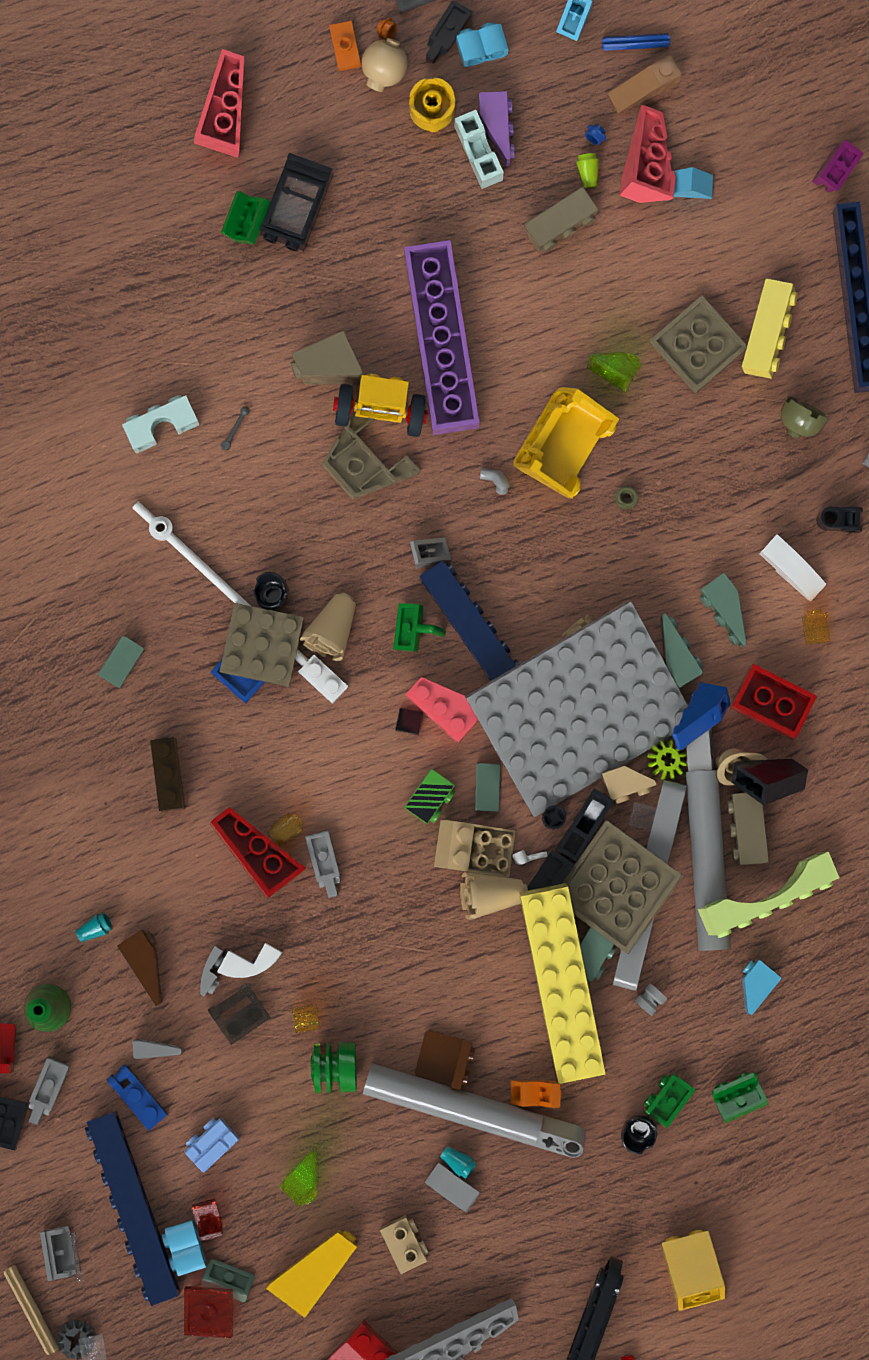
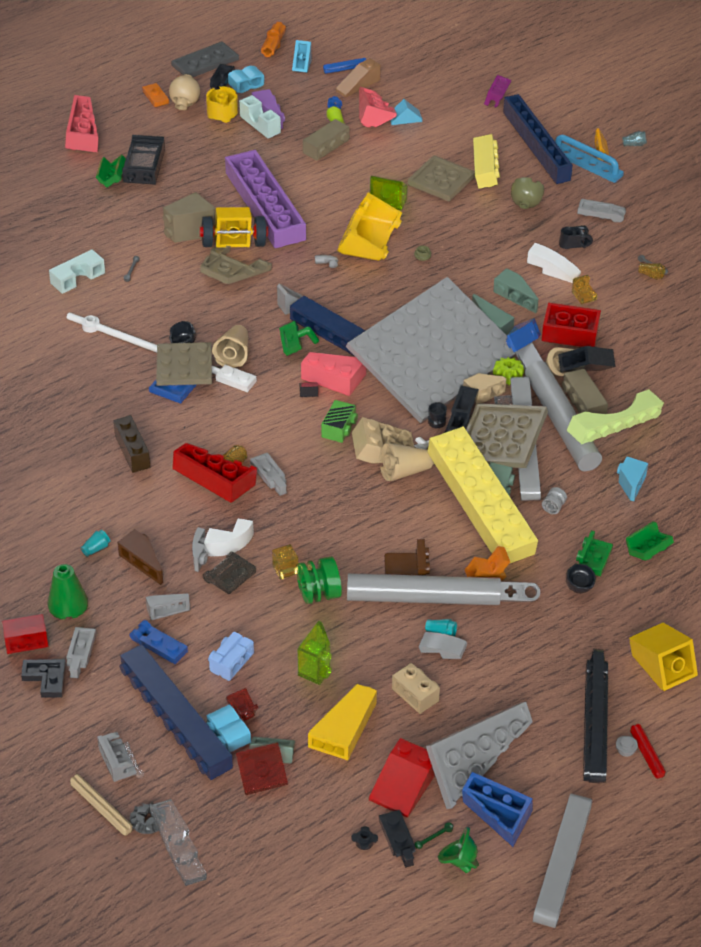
camera: 15 degrees left, 40 degrees down
sand green slope [98,635,144,689] -> none
sand green slope [475,763,500,812] -> none

